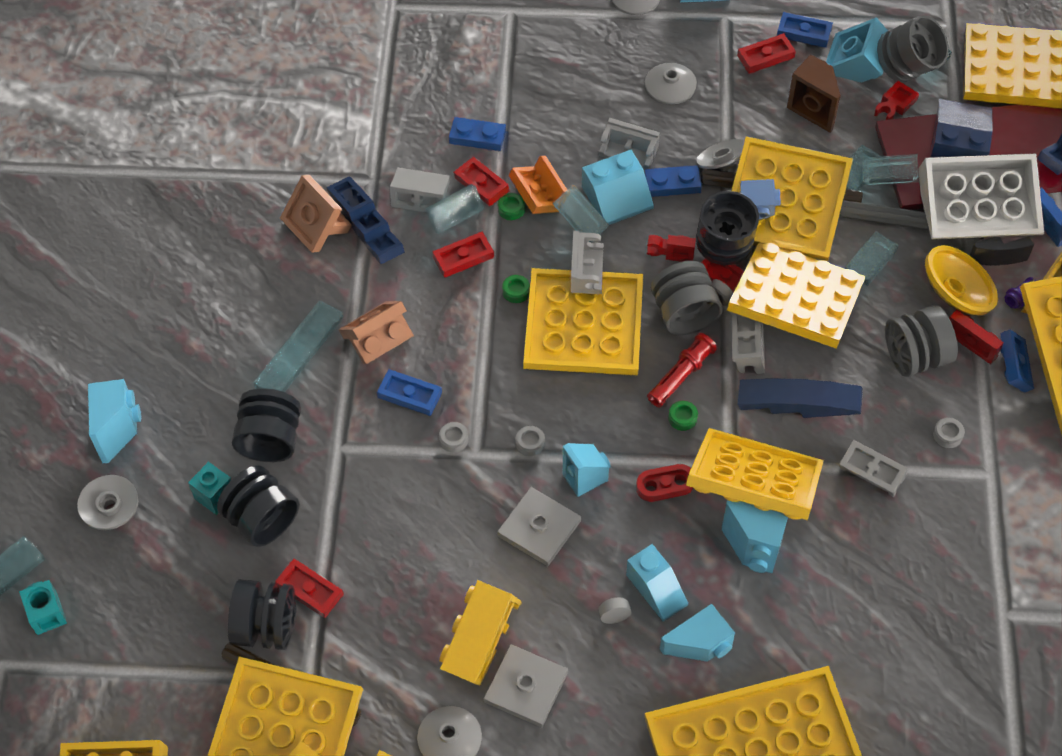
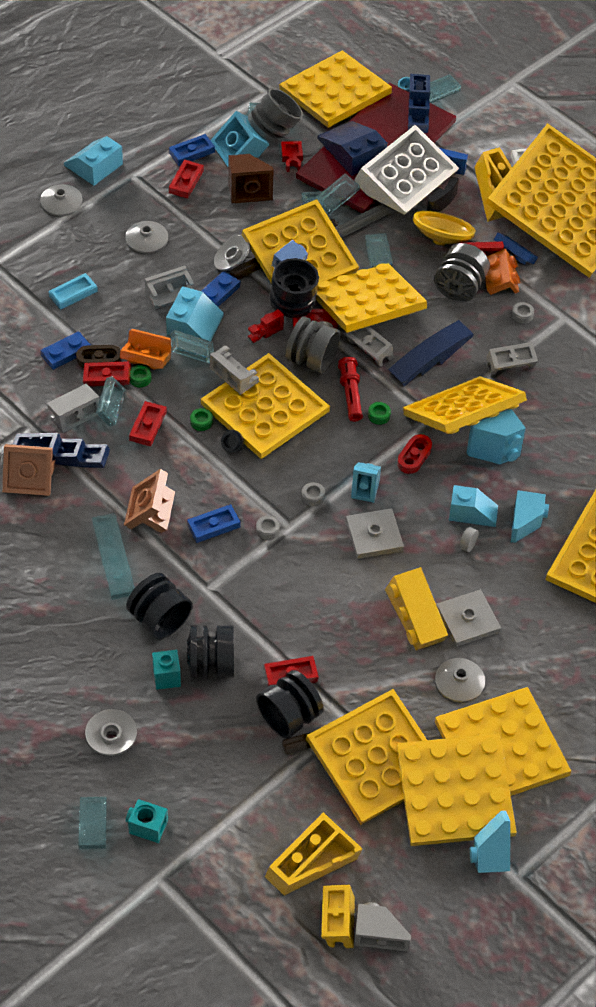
camera: 50 degrees left, 5 degrees down
medium azure slope [88,379,141,463] -> none
dark purple pin [1004,277,1037,309] -> none
none -> medium azure tile [48,273,98,310]
none -> dark brown plate [76,345,122,368]
none -> black plate [221,430,244,453]
none -> orange bracket [485,249,521,295]

